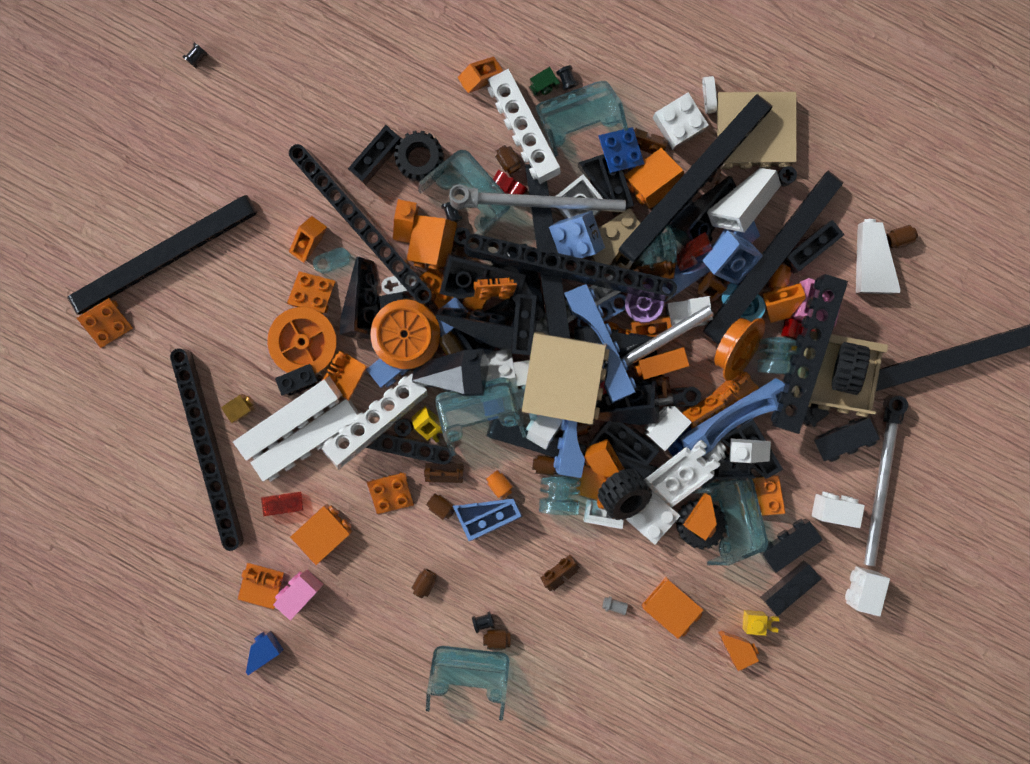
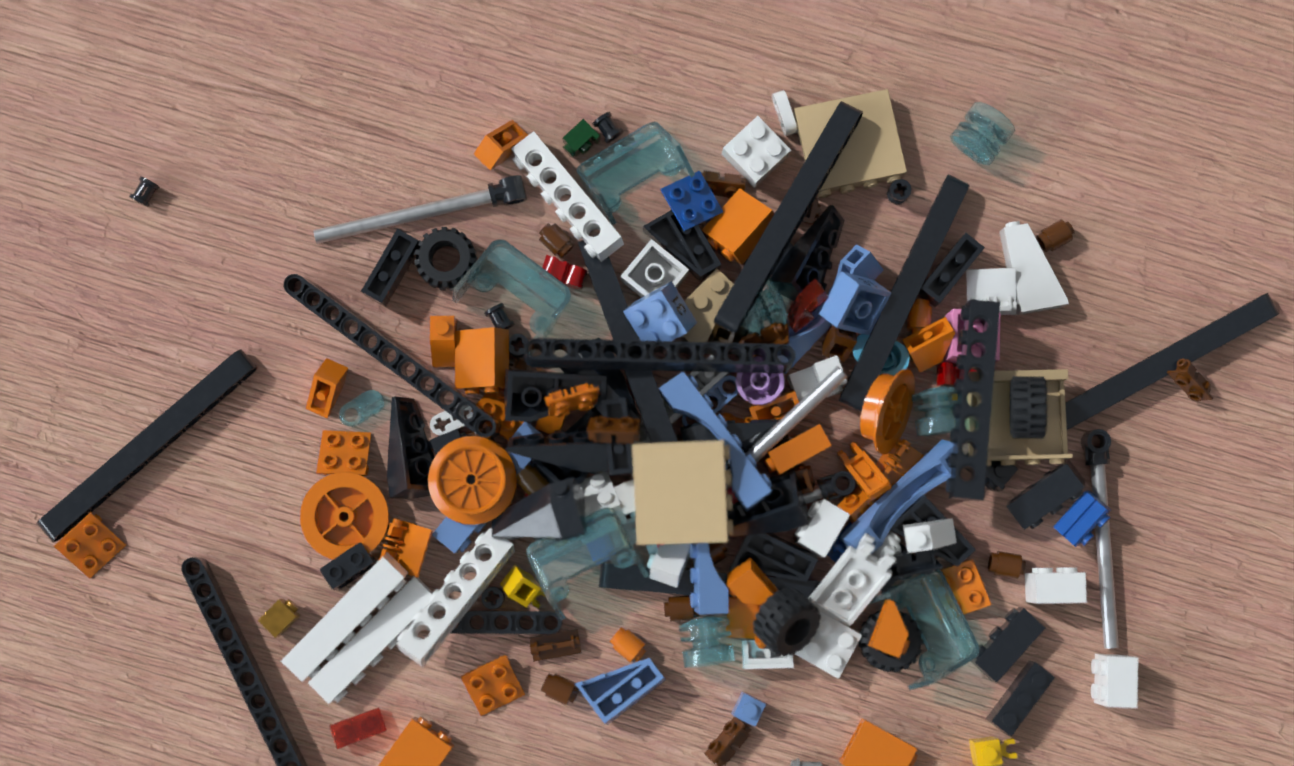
camera: 20 degrees left, 5 degrees down
flat silver piece [449,184,626,212] -> none
white slope [707,168,781,233] -> none
none -> flat silver piece [314,175,527,244]
none -> reddish brown hinge [587,416,640,444]
none -> medium blue brick [731,691,766,727]
none -> orange hinge [837,442,892,501]
none -> clear light blue wheel [950,102,1015,165]
none -> white hinge [966,268,1017,315]
none -> reddish brown brick [988,551,1026,579]
none -> blue brick [1053,490,1111,547]
none -> reddish brown hinge [1167,358,1213,401]

